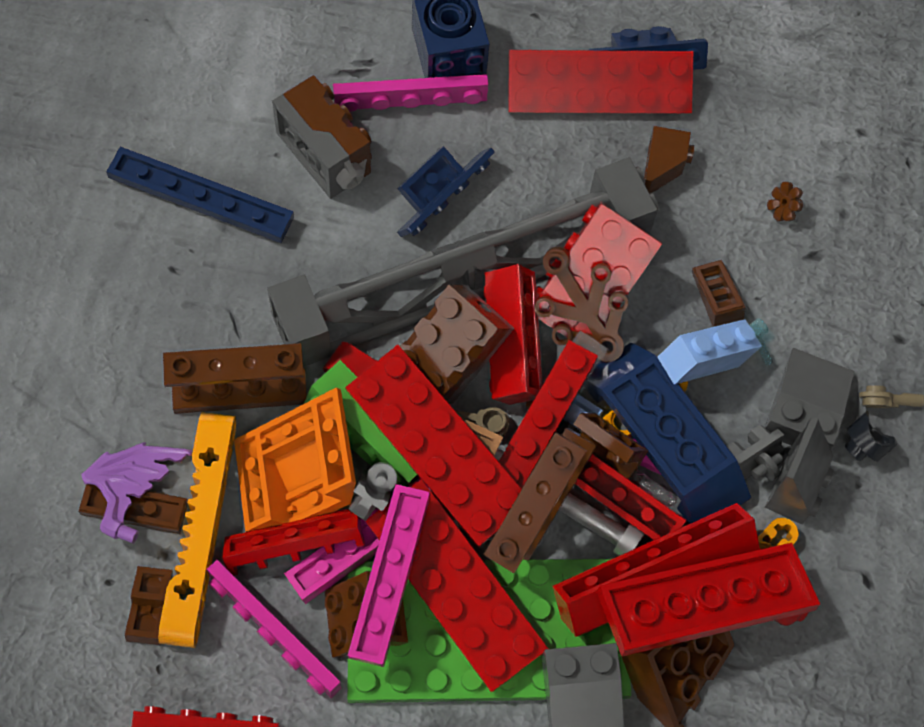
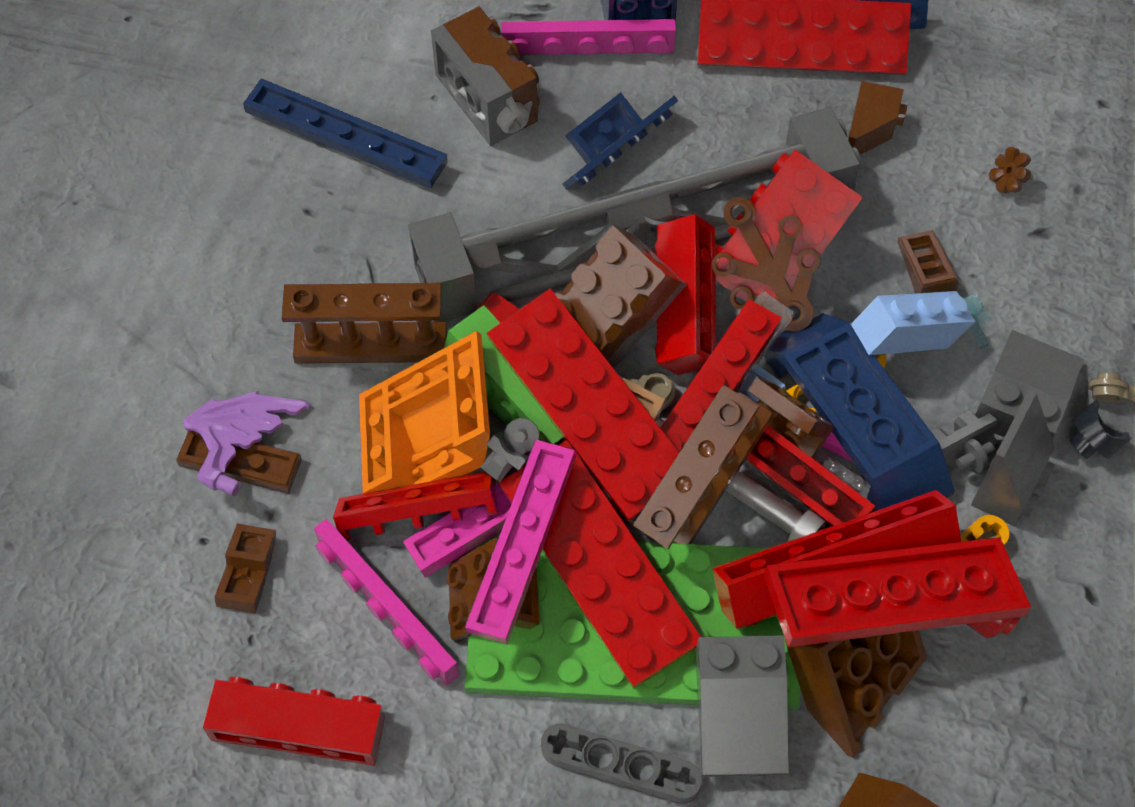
camera: 10 degrees right, 5 degrees down
light orange gear [158,412,237,648] -> none

